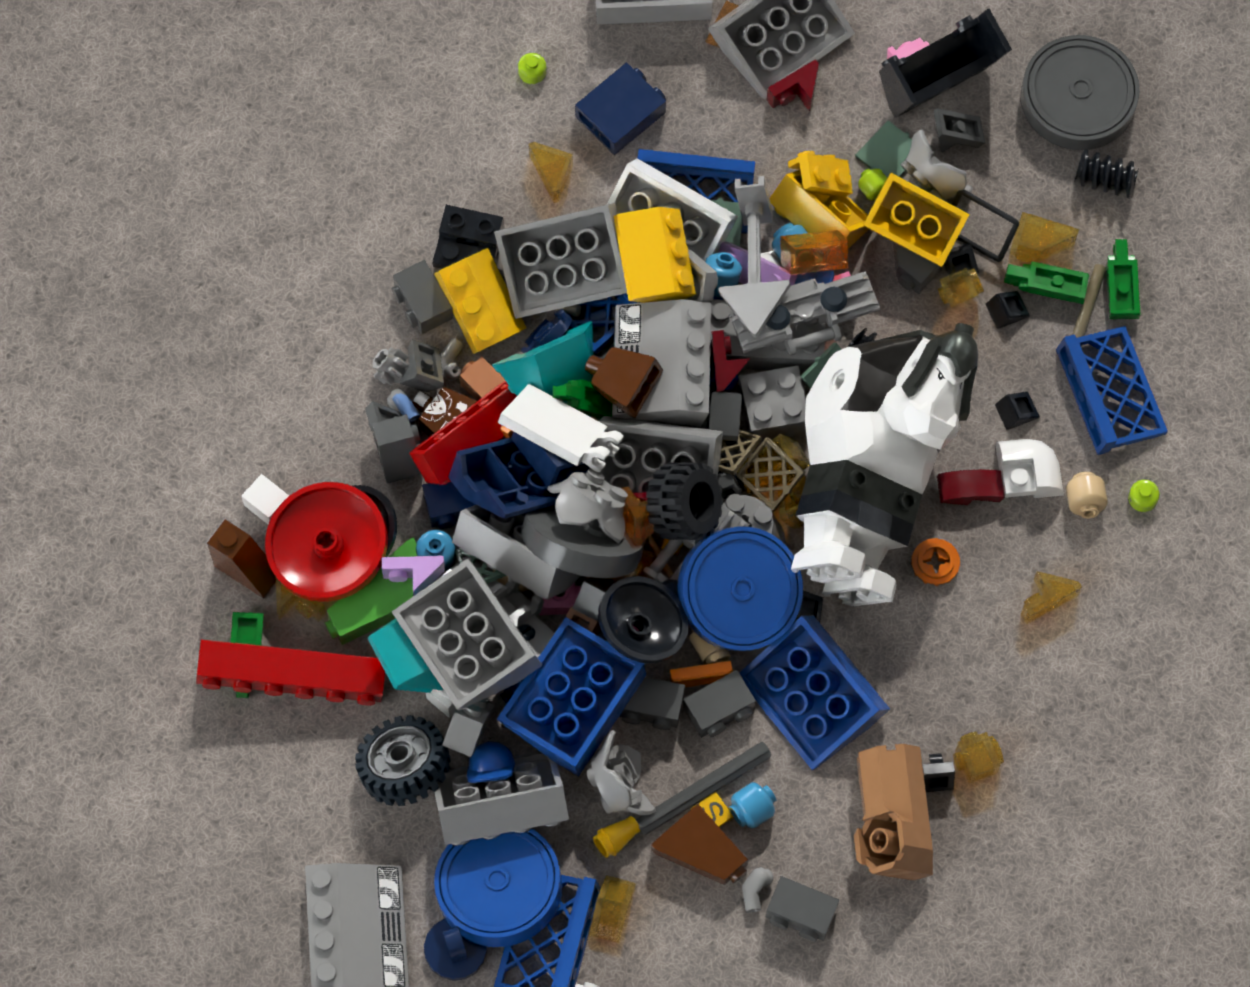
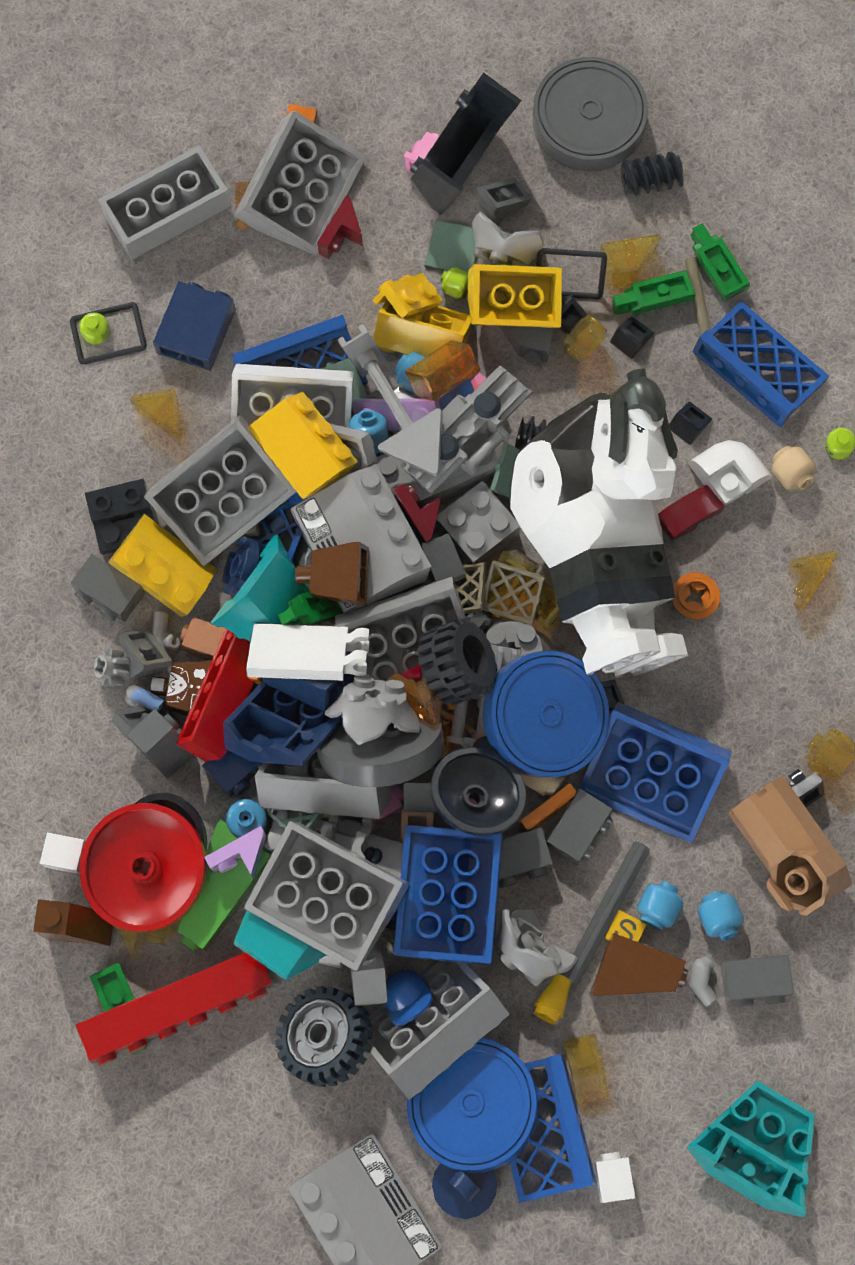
camera: 25 degrees left, 5 degrees up
none -> black piece [70,302,147,365]
none -> dark azure head [697,891,744,941]

